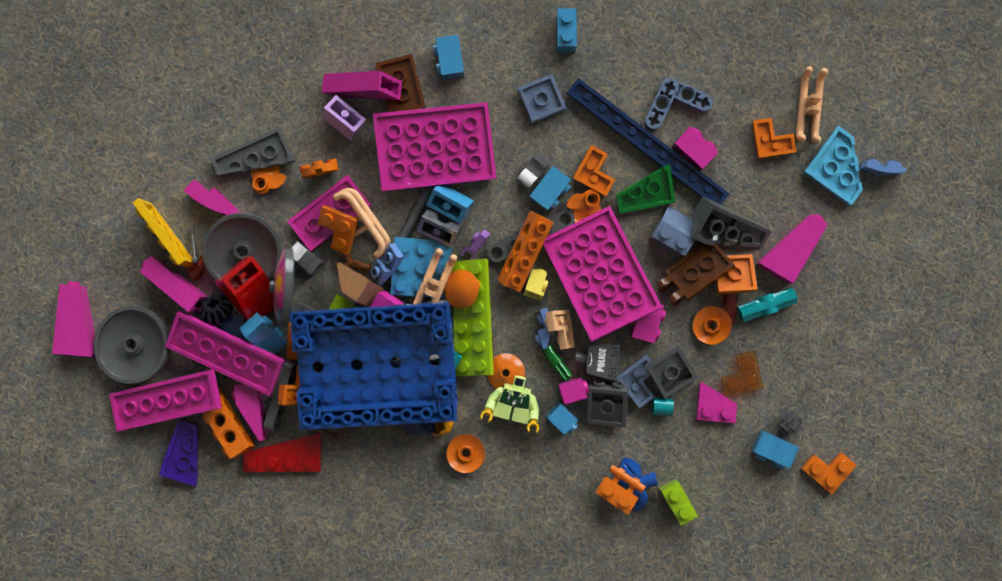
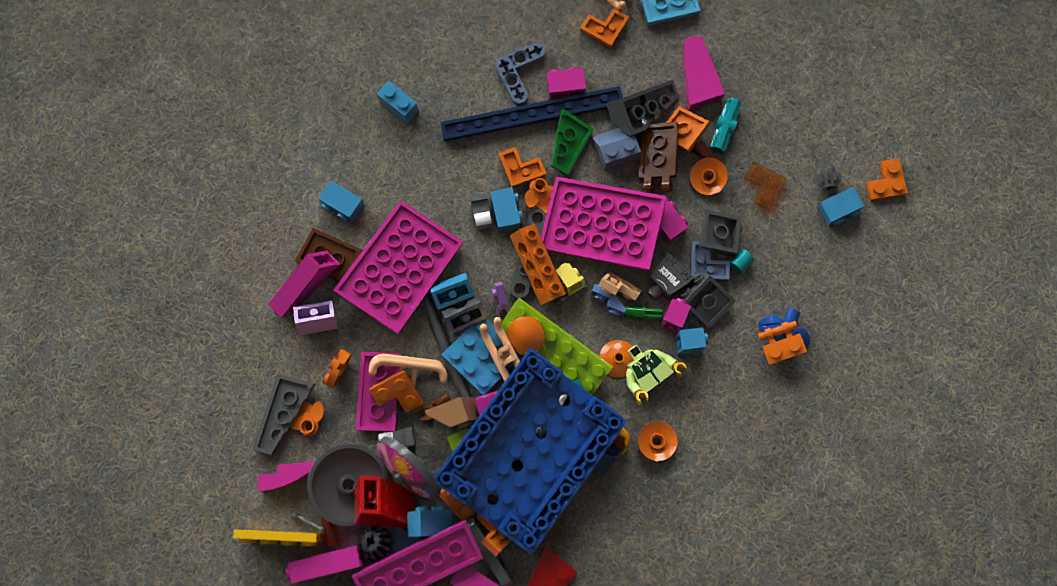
camera: 55 degrees left, 10 degrees down
medium blue slope [370,243,404,286] -> none
sand blue plate [517,74,567,124] -> none
lime brick [659,479,698,526] -> none
dark pink wing [696,382,737,423] -> none

